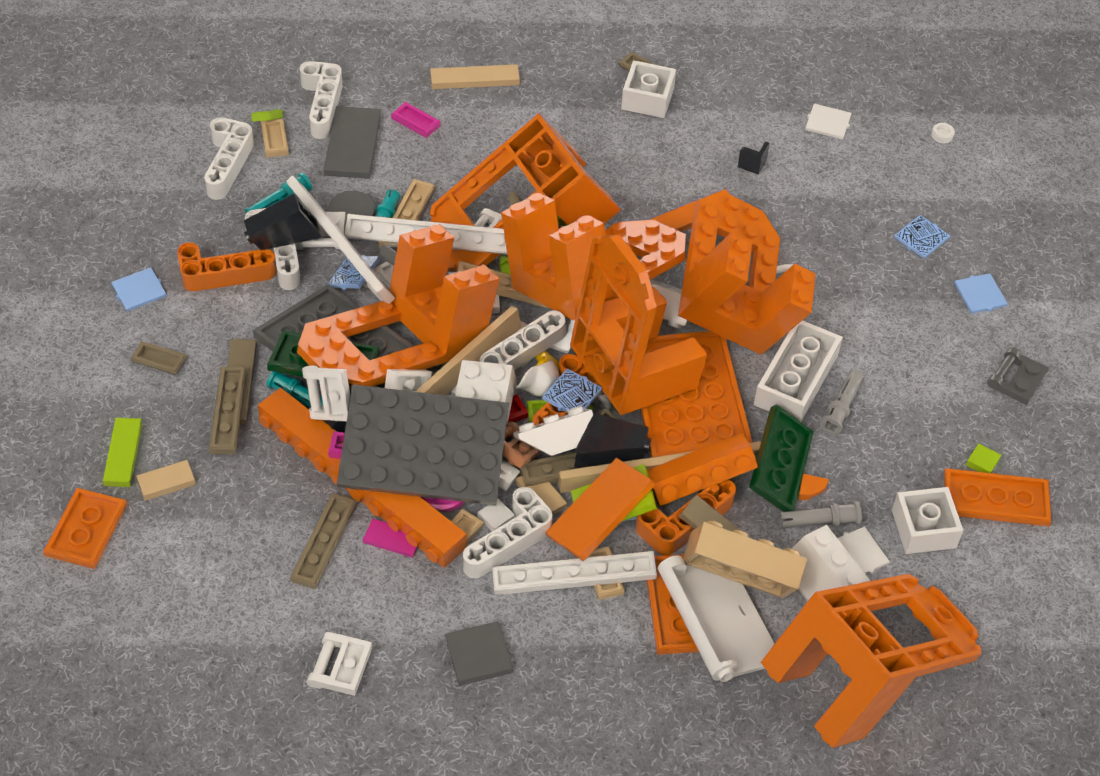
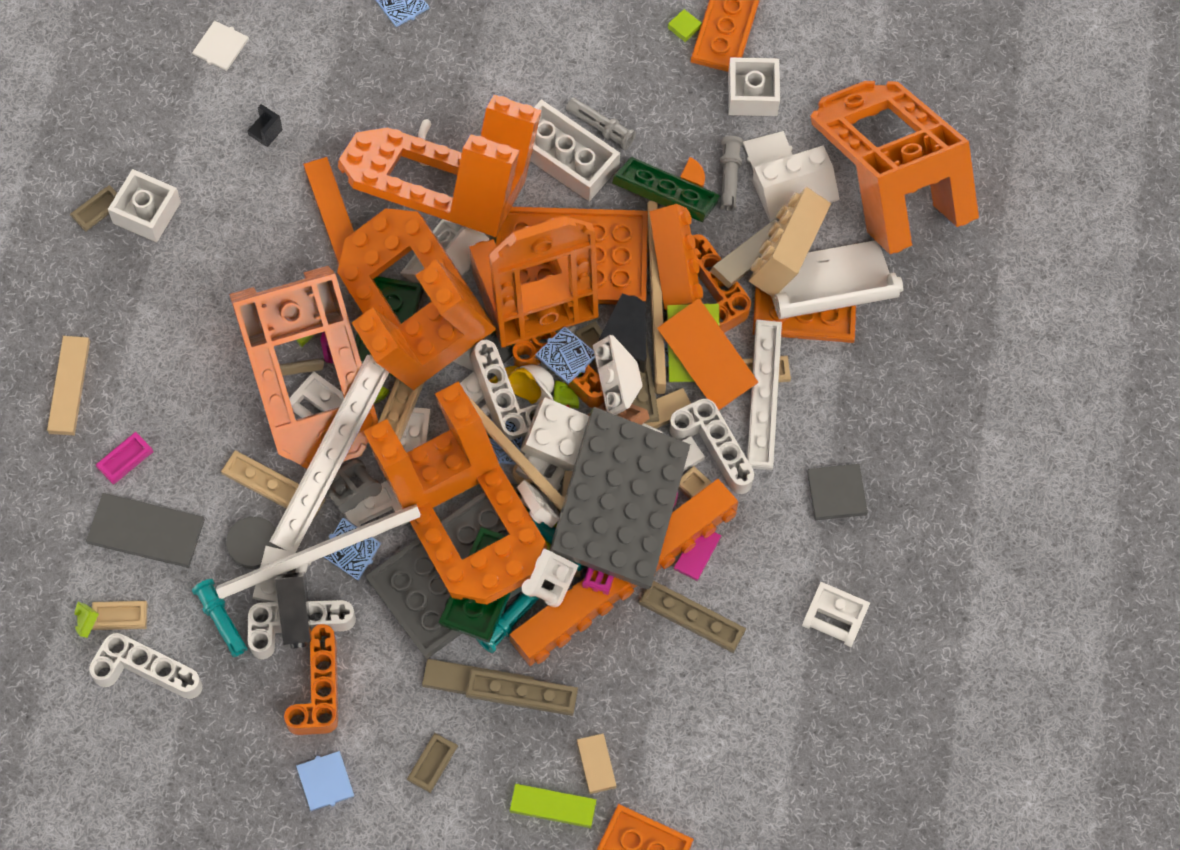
camera: 80 degrees left, 15 degrees up
white beam [300,61,343,139] -> none
teal pin [376,189,401,218] -> none

